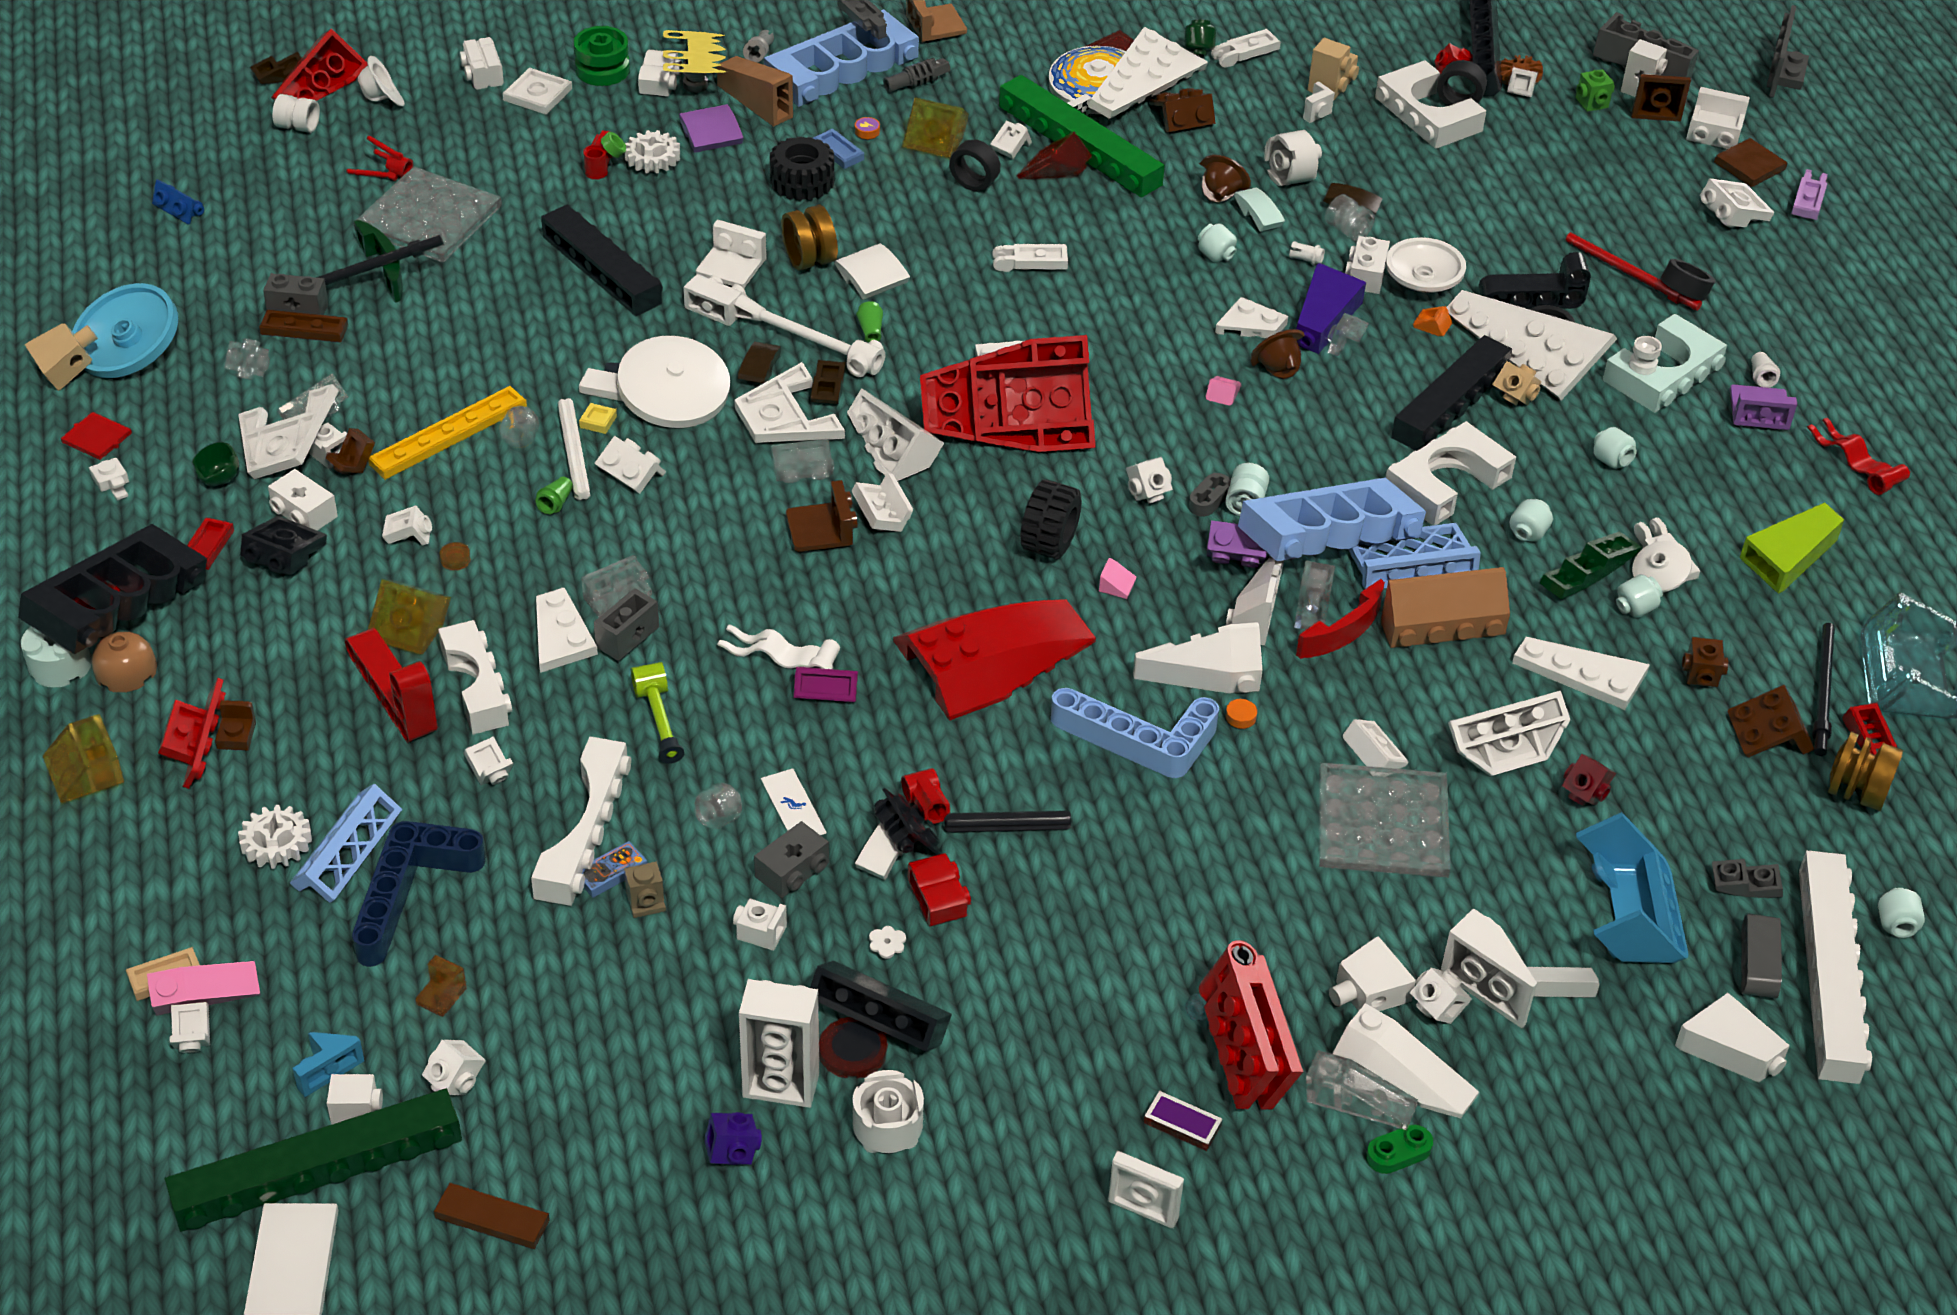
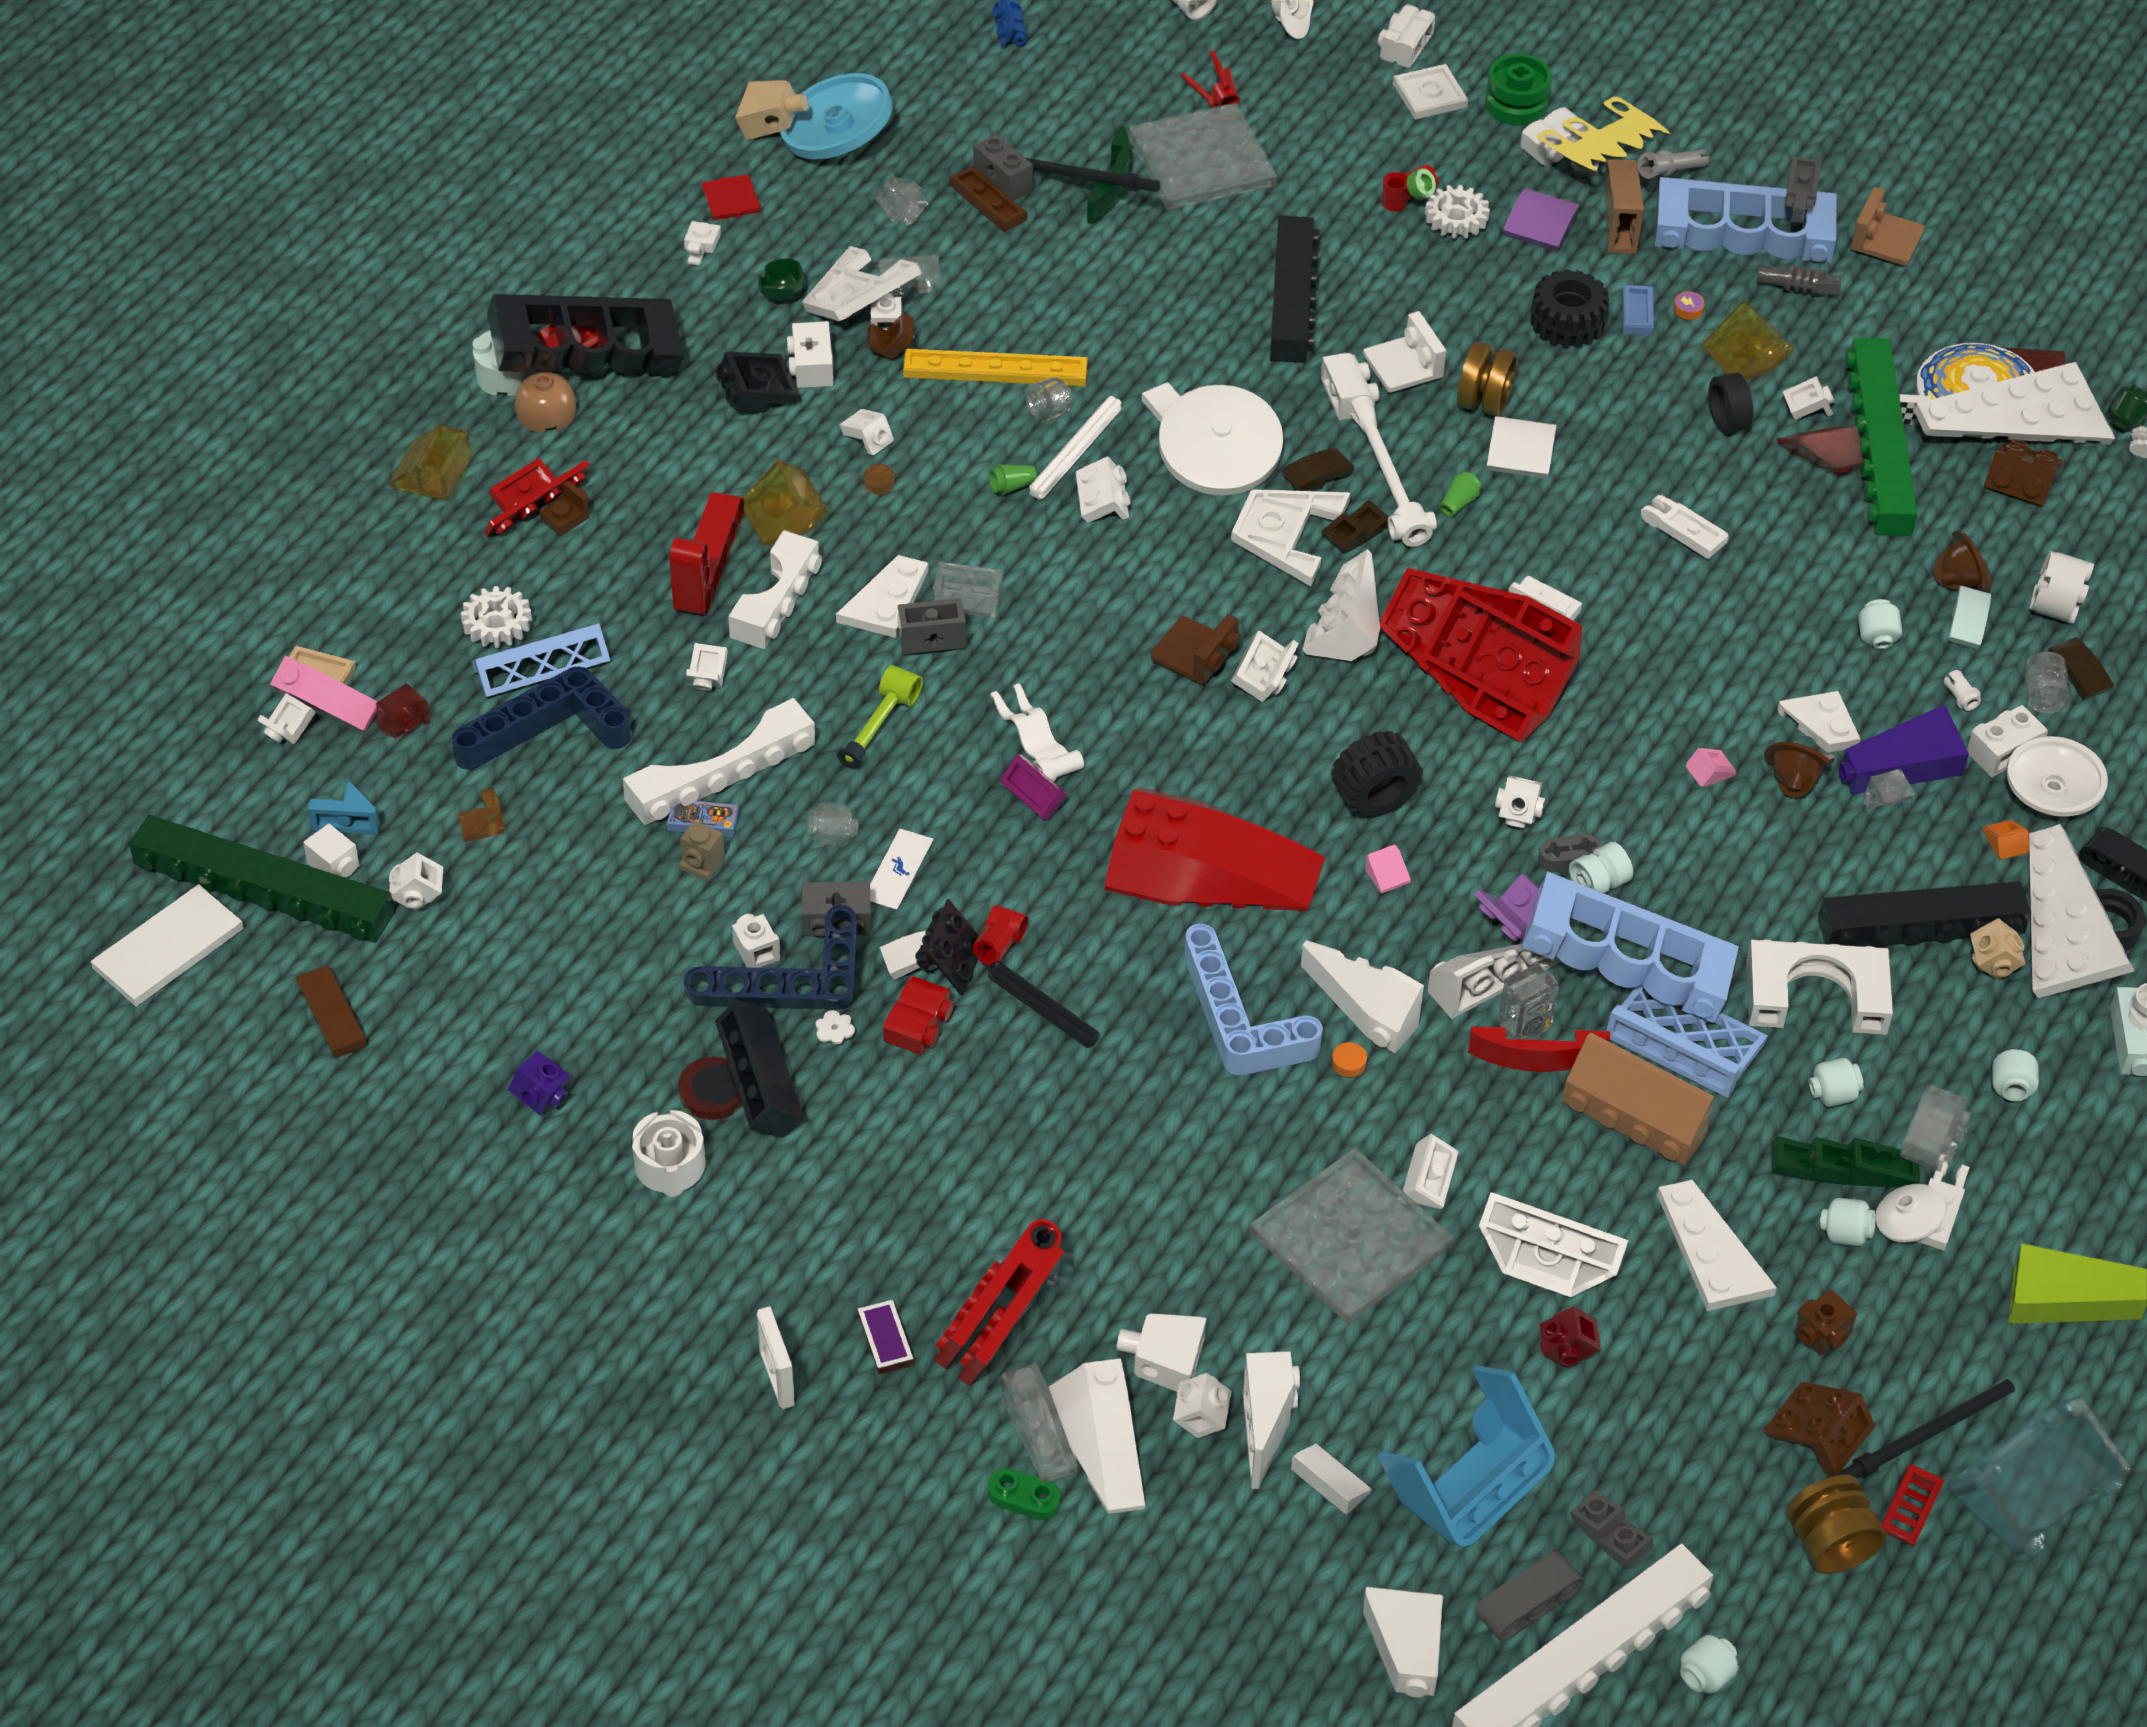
camera: 45 degrees right, 5 degrees up
red tile [187,517,234,570] -> none
light yellow tile [579,403,617,434] -> none
white brick [739,979,819,1108] -> none
clear bracket [771,439,834,483] -> none
none -> clear red brick [375,683,430,739]
none -> dark blue beam [684,904,858,1010]
none -> clear brick [1900,1083,1972,1172]

